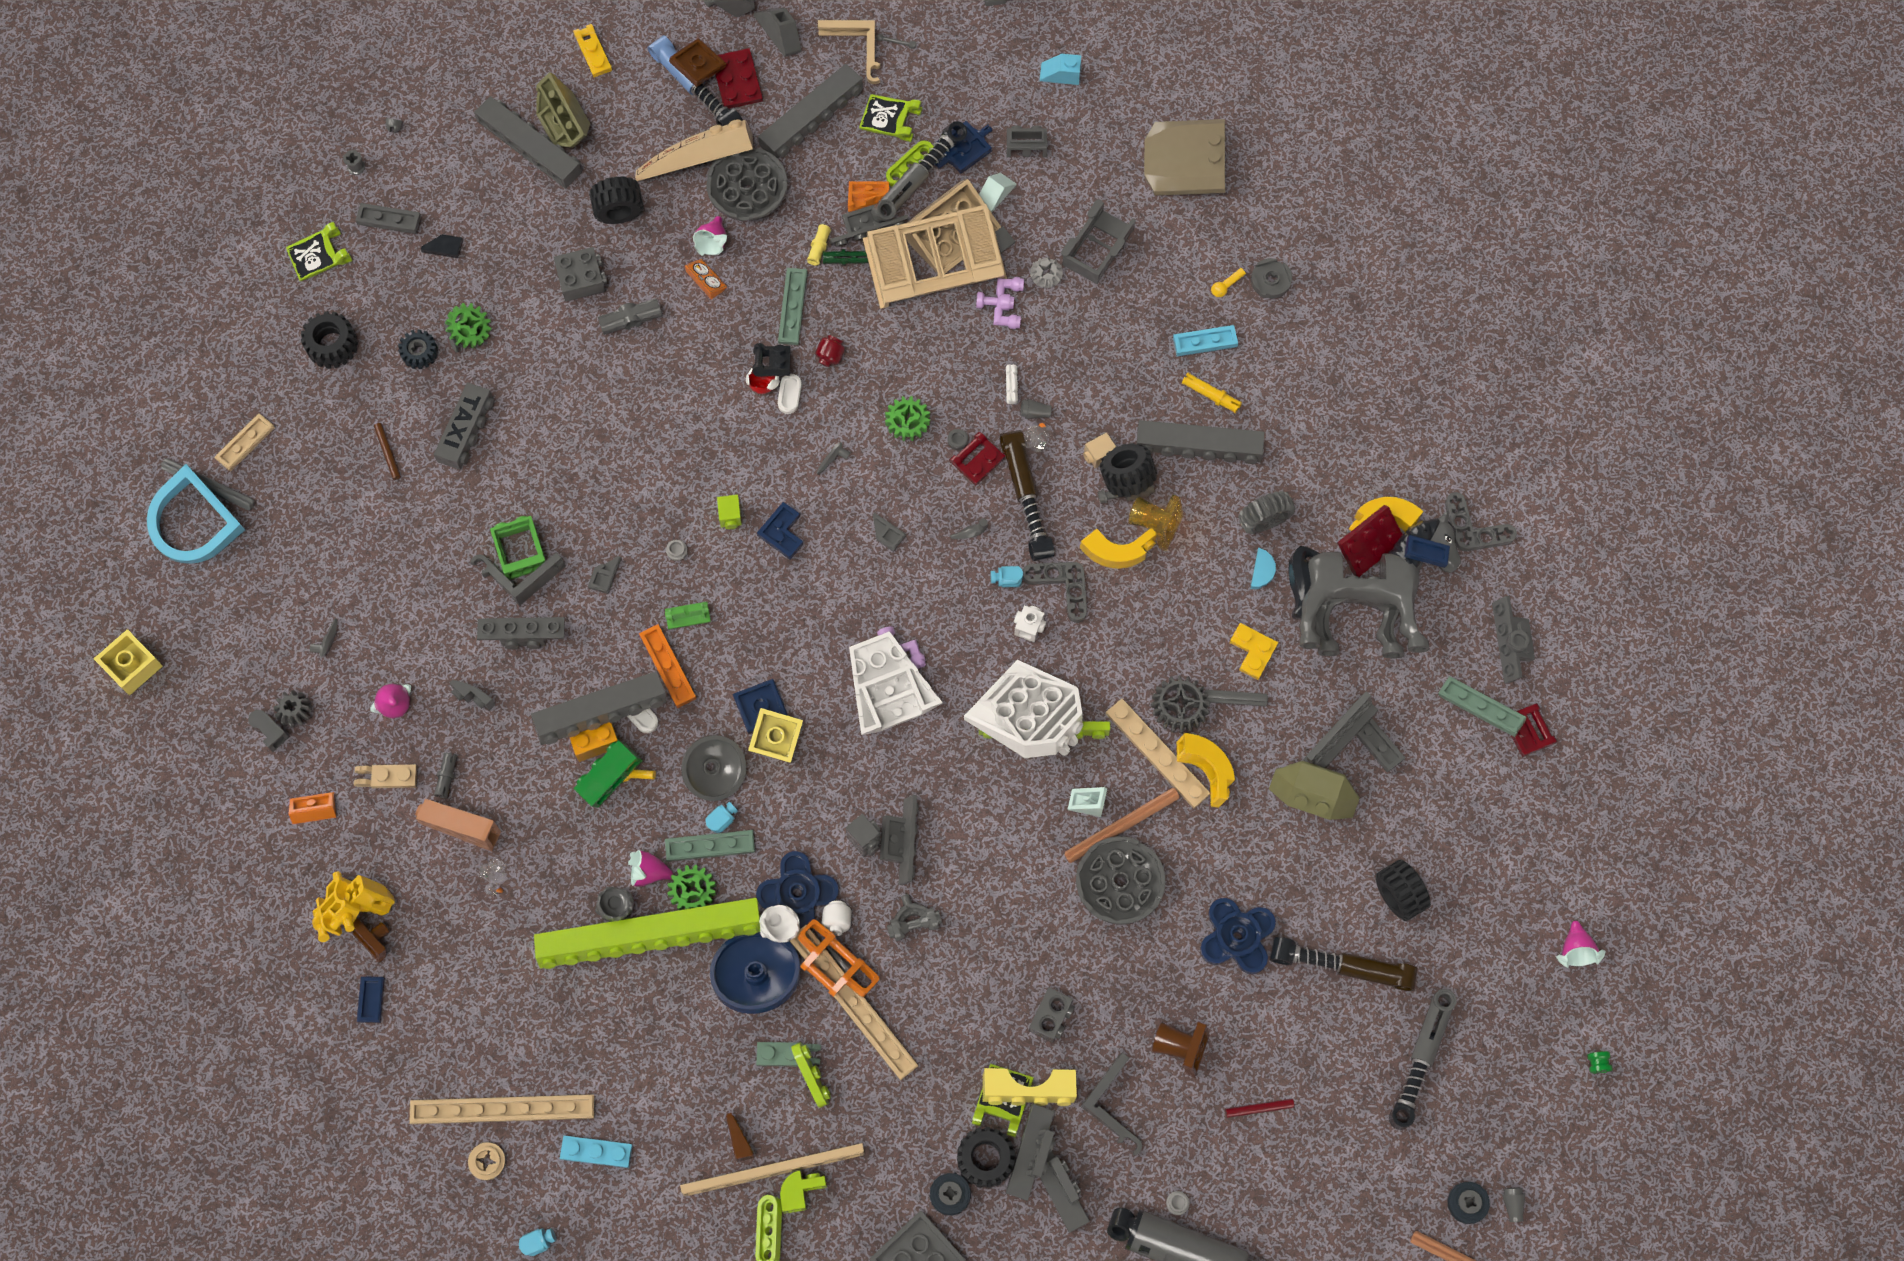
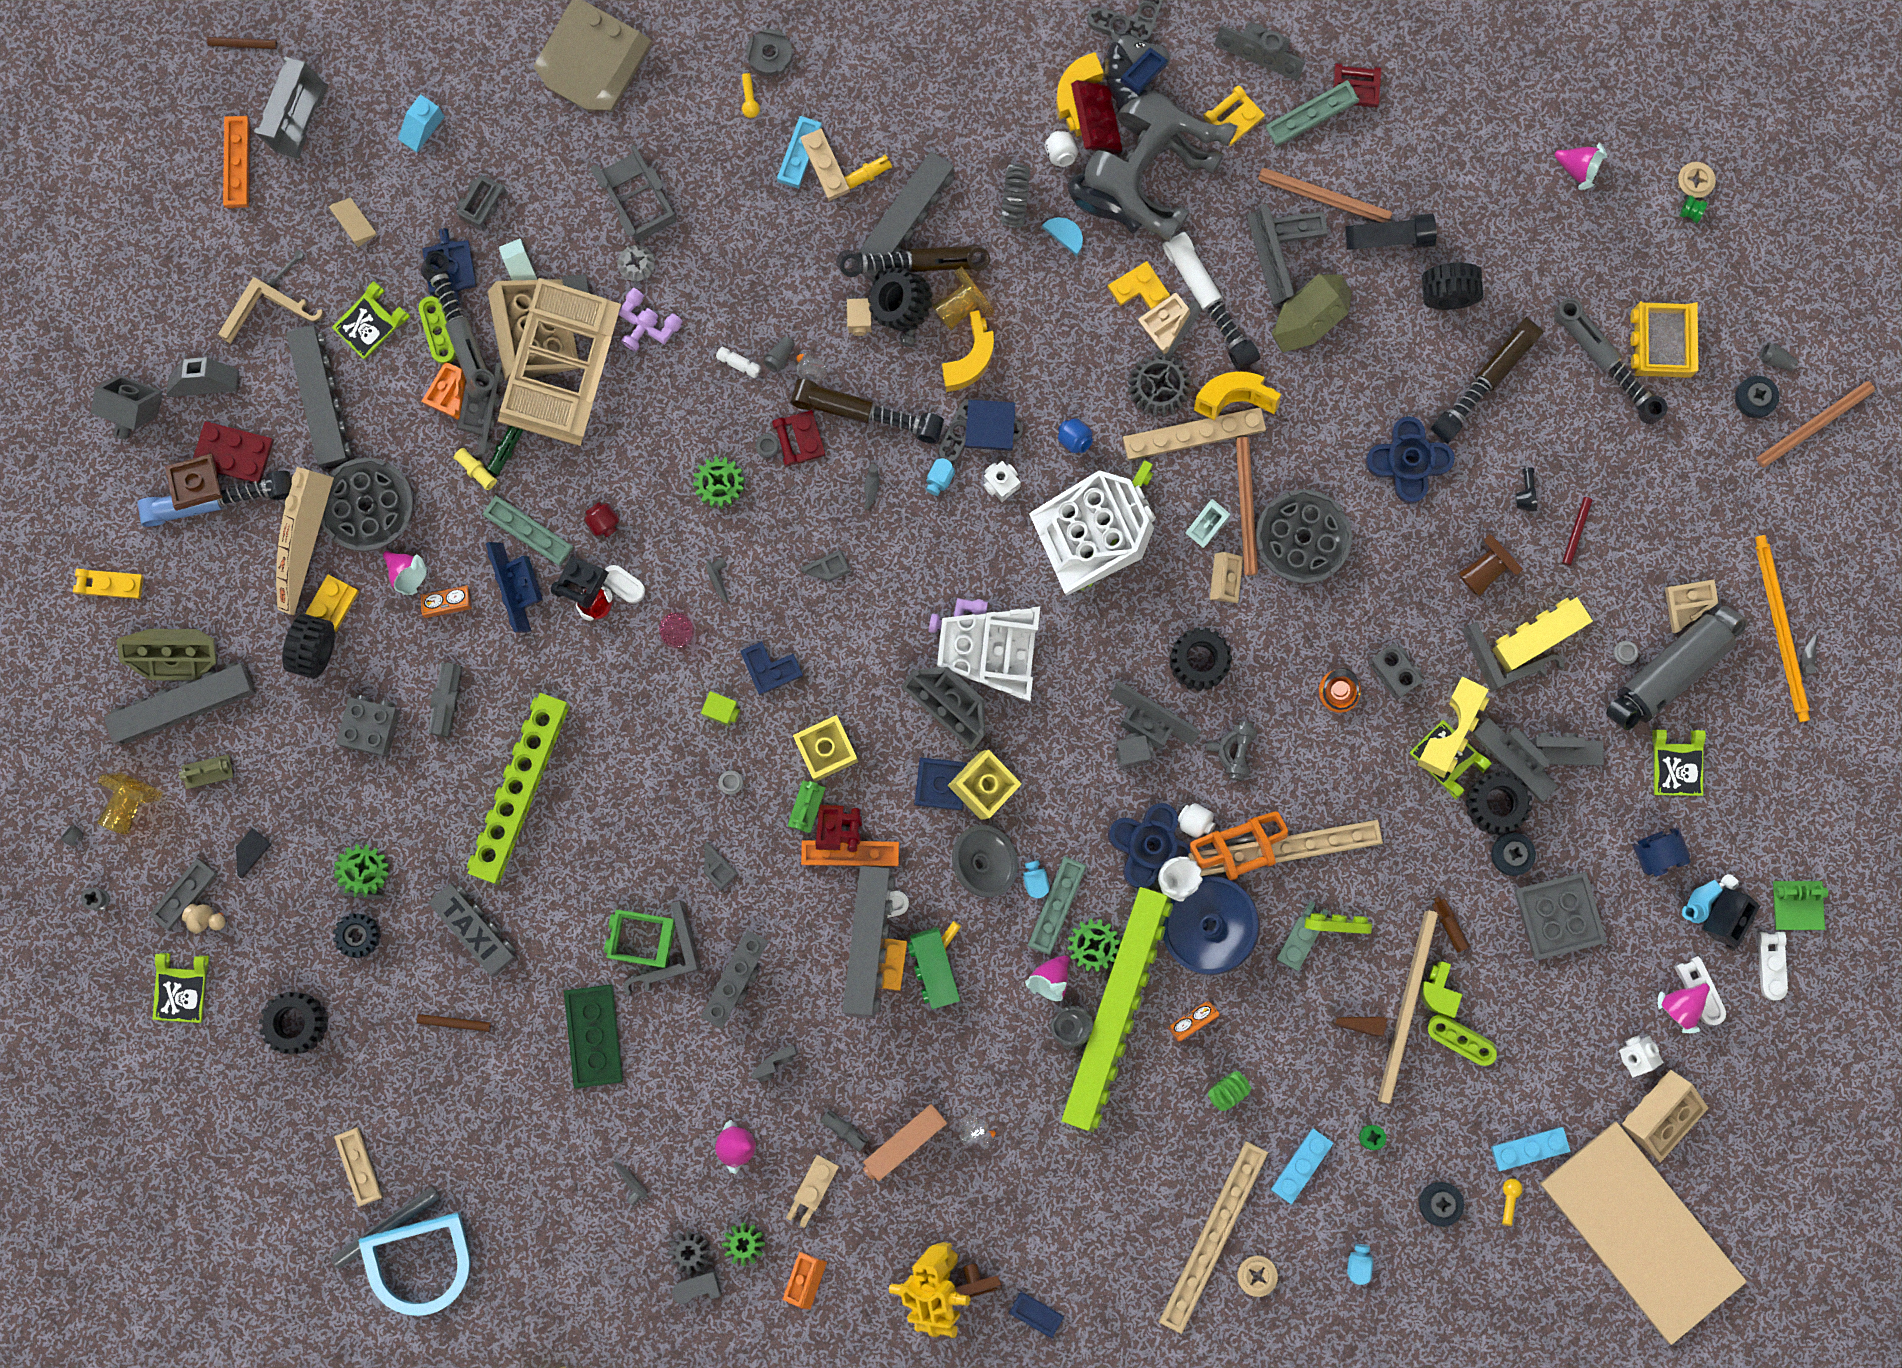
camera: 60 degrees left, 10 degrees up
none -> clear yellow plant [97,772,164,834]
none -> olive hinge [179,754,234,789]
none -> tan animal [182,904,226,934]
none -> yellow plate [305,574,359,632]
none -> tan slope [329,198,377,247]
none -> lime brick [467,693,570,885]
none -> dark blue bracket [486,542,543,633]
none -> dark green tile [564,984,624,1089]
none -> clear pink wheel [659,613,694,649]
none -> bright green gear [722,1222,765,1266]
none -> light yellow brick [793,715,858,782]
none -> tan plate [800,129,850,201]
none -> dark red plate [816,805,862,852]
none -> piece [836,244,990,277]
none -> dark grey wedge [901,667,986,751]
none -> dark blue tile [965,400,1016,451]
none -> white head [1045,131,1078,167]
none -> blue head [1058,418,1093,453]
none -> tan wing [1138,293,1190,354]
none -> piece [1163,232,1260,371]
none -> slope [1168,1001,1219,1042]
none -> black tyre [1169,627,1232,691]
none -> yellow plate [1203,86,1265,146]
none -> bright green gear [1208,1071,1251,1111]
none -> tan slope [1210,552,1243,603]
none -> nougat axle [1258,168,1392,223]
none -> orange piece [1319,668,1361,713]
none -> black beam [1345,213,1437,250]
none -> green wheel [1359,1125,1386,1150]
none -> reddish brown piece [1432,896,1470,953]
none -> light yellow brick [1492,597,1593,673]
none -> black bar [1516,467,1537,512]
none -> window [1630,301,1698,378]
none -> tan wing [1665,579,1718,633]
none -> tan gear [1677,162,1716,198]

